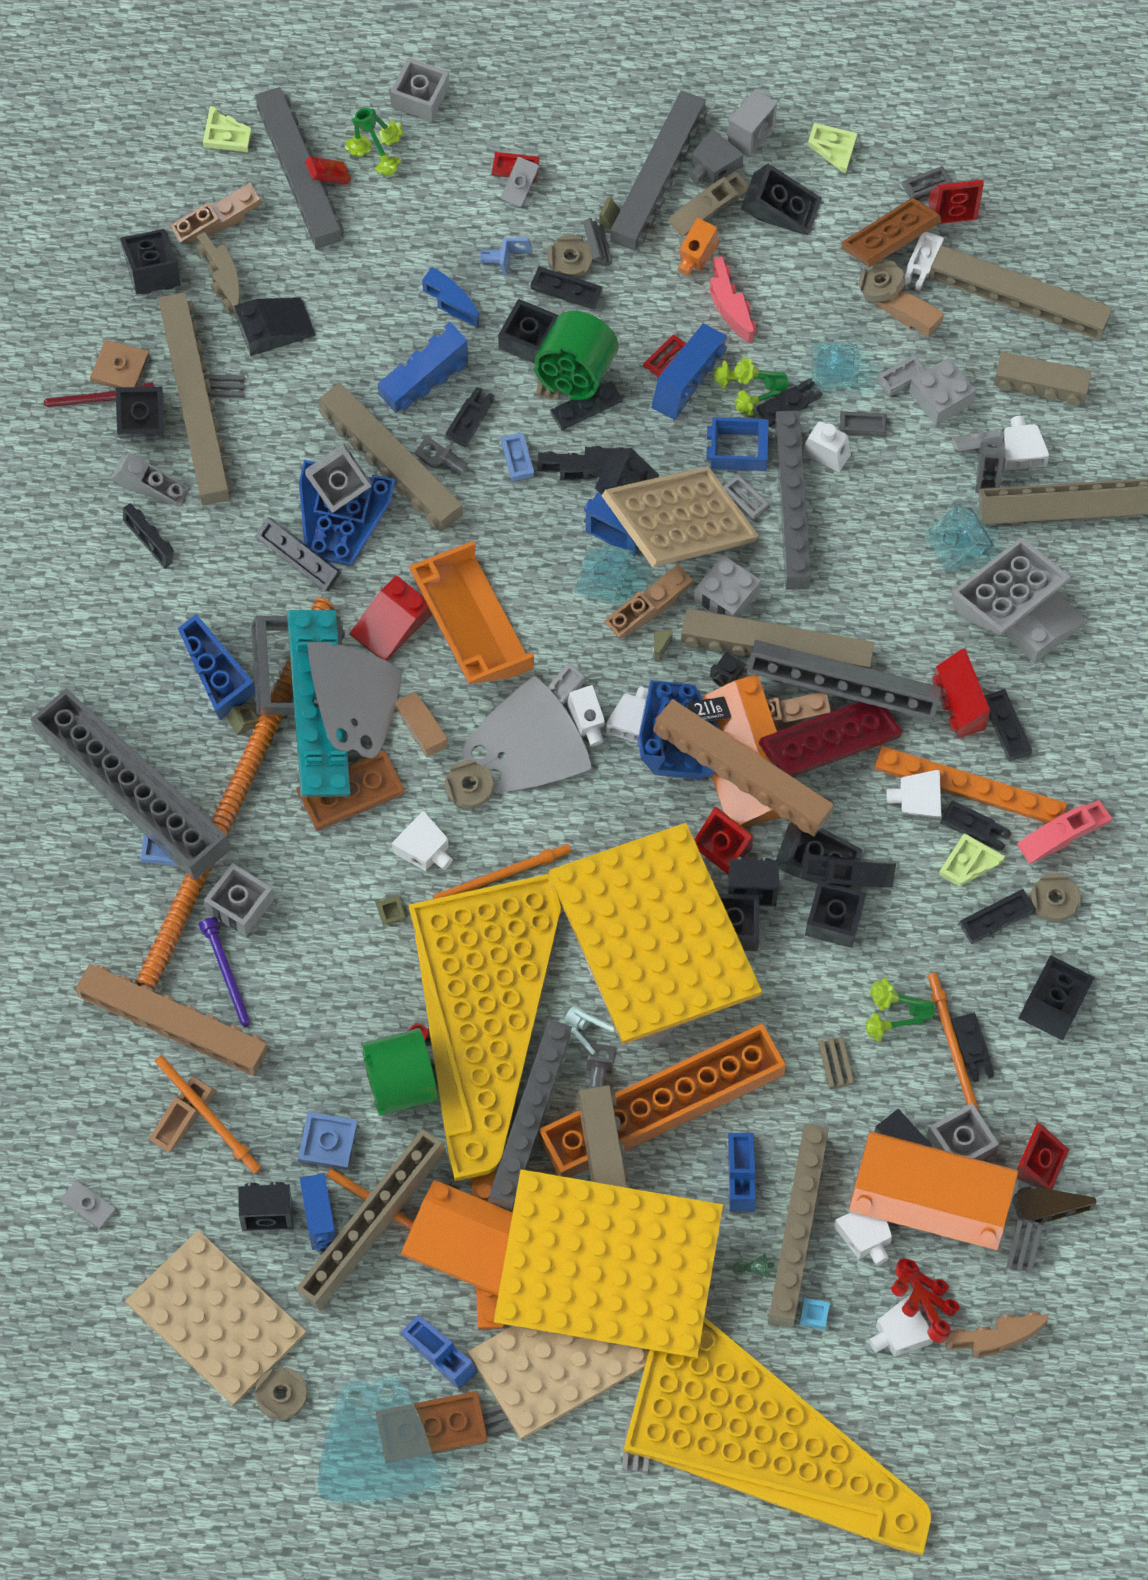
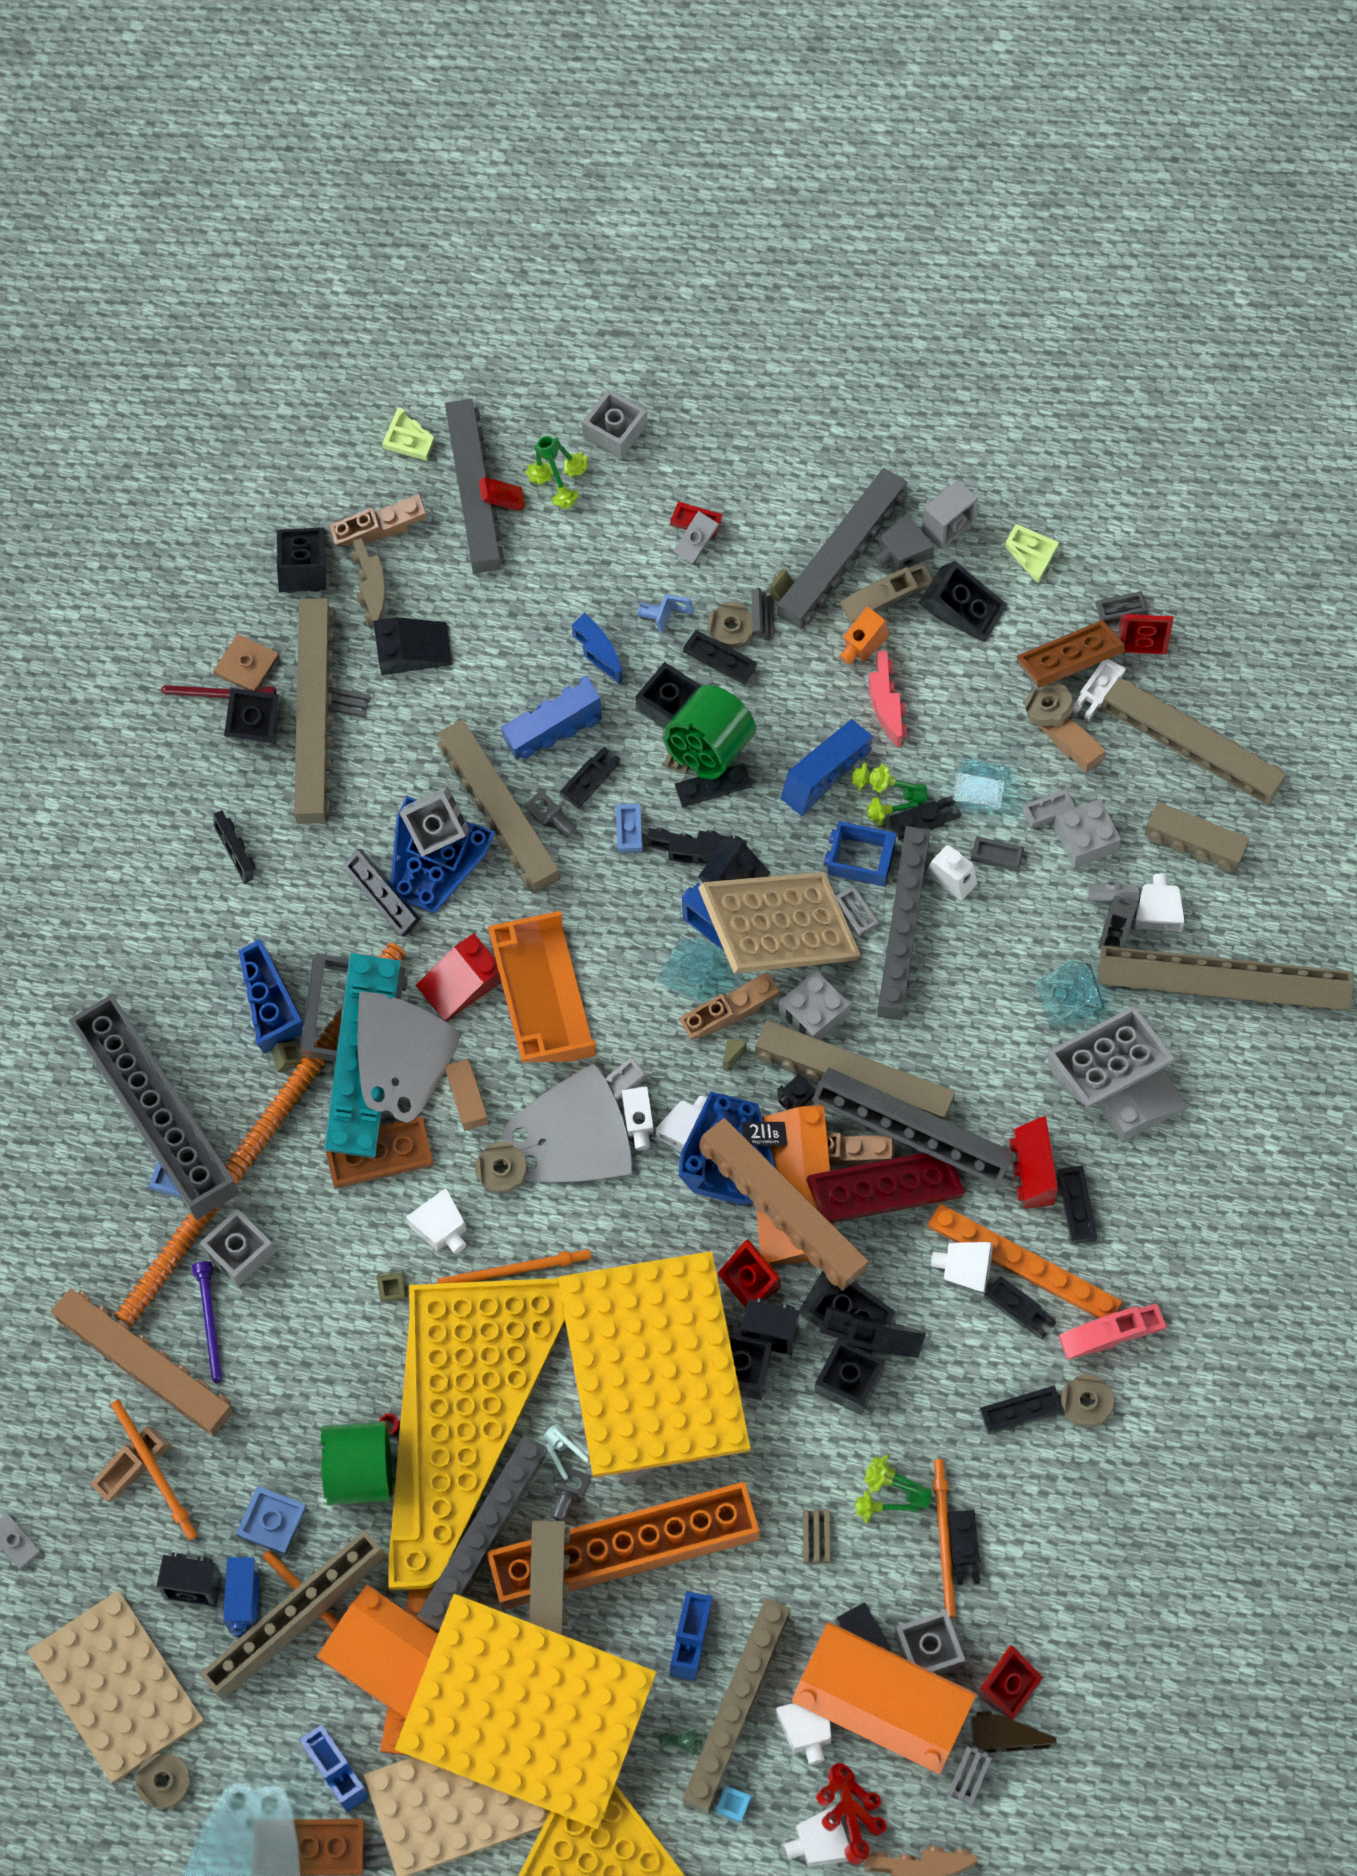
camera: 15 degrees right, 0 degrees up
light grey slope [111,452,190,507] -> none
red tile [643,334,686,378] -> none
yellowish green wing [939,833,1005,887] -> none
black slope [1018,955,1095,1041] -> none

